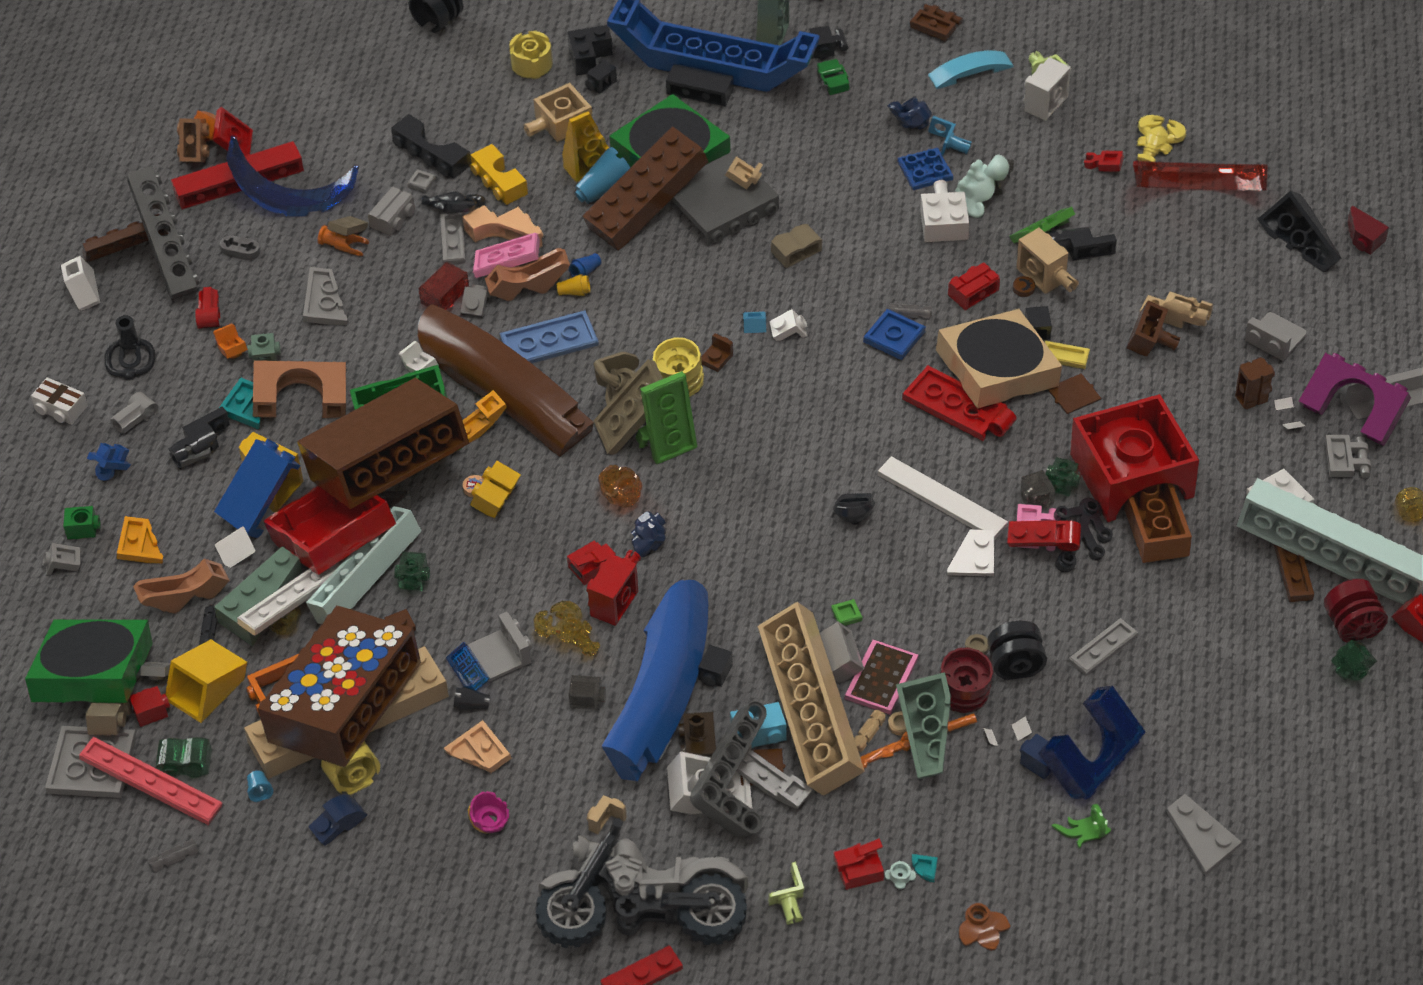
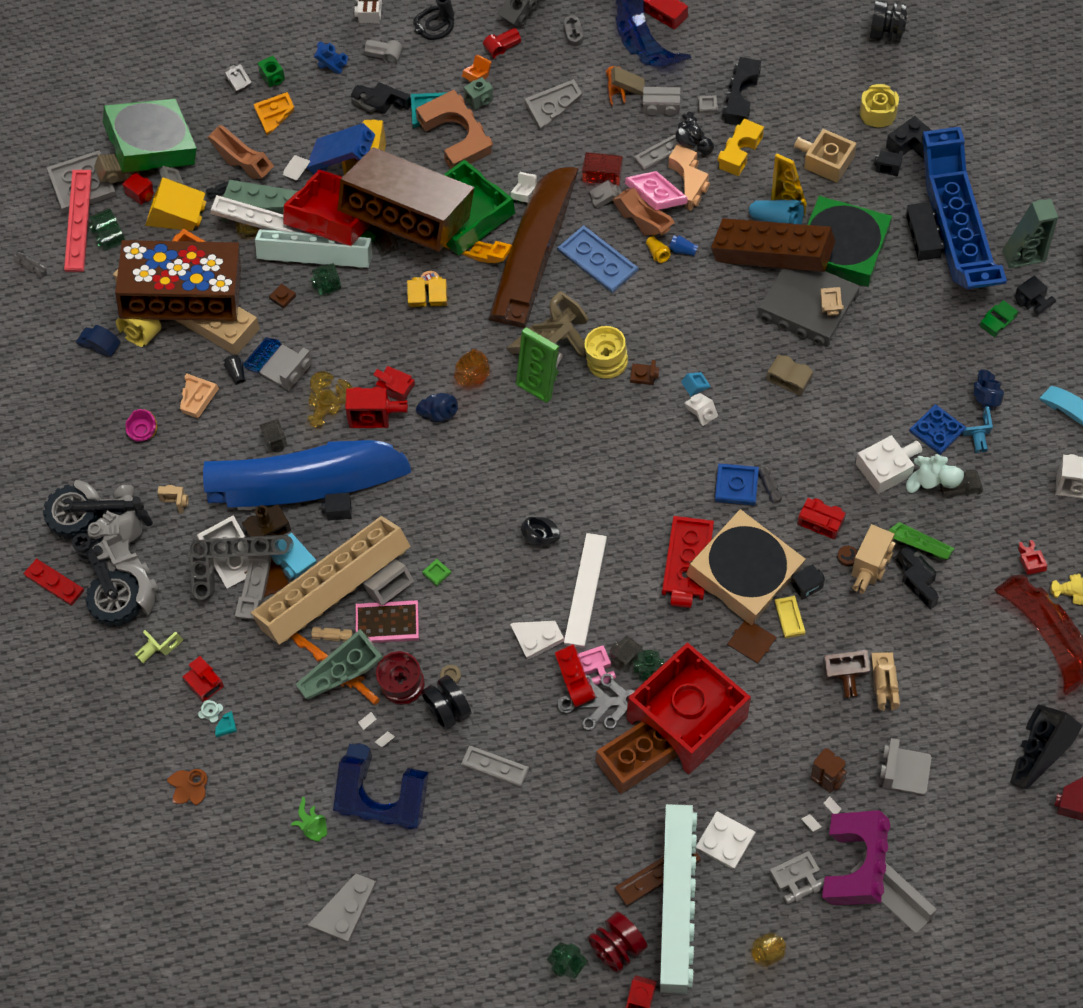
camera: 65 degrees right, 10 degrees up
dark azure piece [247,771,273,802] -> none

